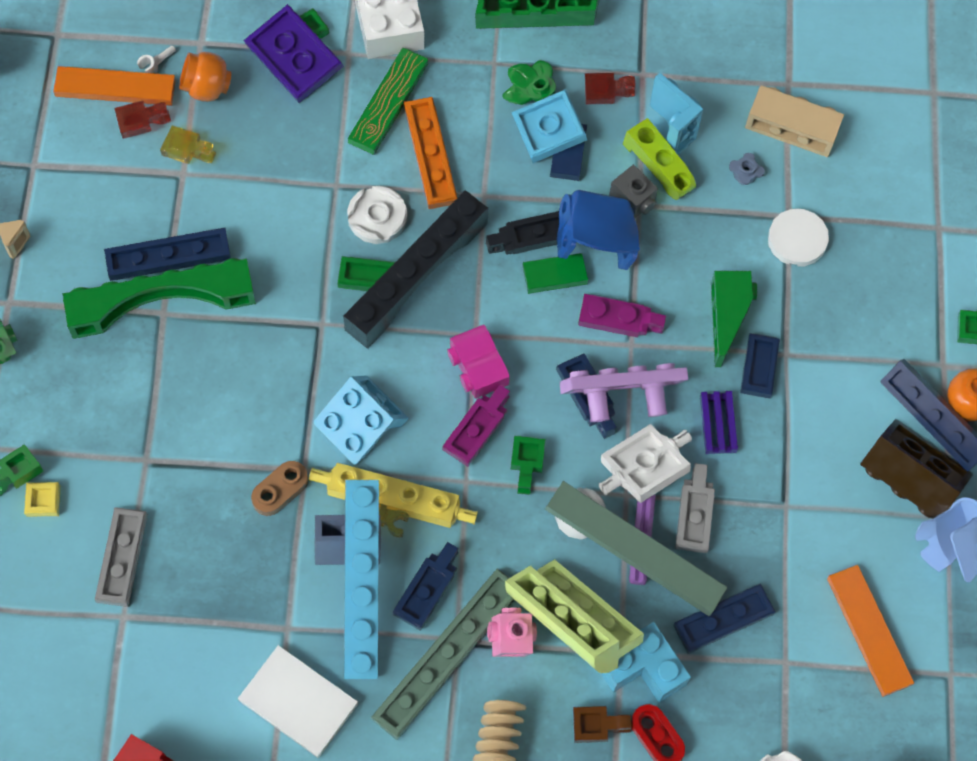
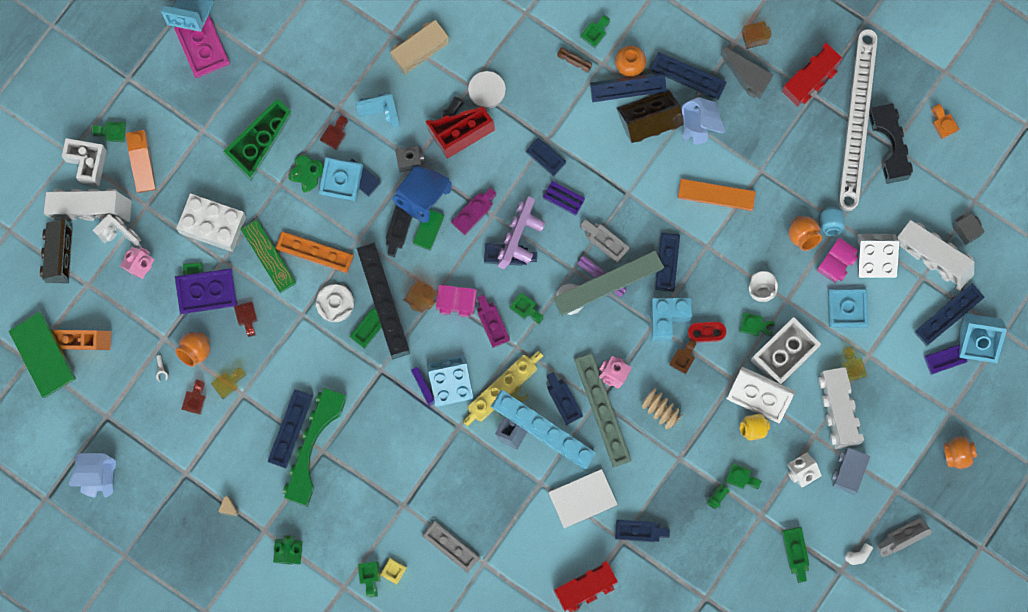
camera: 55 degrees left, 10 degrees up
orange tile [53,66,176,106] -> none
medium nougat plate [251,461,308,516] -> none
yellowish green brick [505,559,644,673] -> none
white plate [599,424,692,503] -> none
lime leg [623,118,696,200] -> none
green slope [711,271,757,367] -> none
sand blue plate [729,153,764,185] -> none
none -> clear red plate [234,302,258,337]
none -> clear orange brick [403,280,437,313]
none -> dark purple tile [411,367,435,407]
none -> red wedge [425,107,495,159]
none -> black pin [442,96,464,117]
none -> reddish brown axle [557,47,592,73]

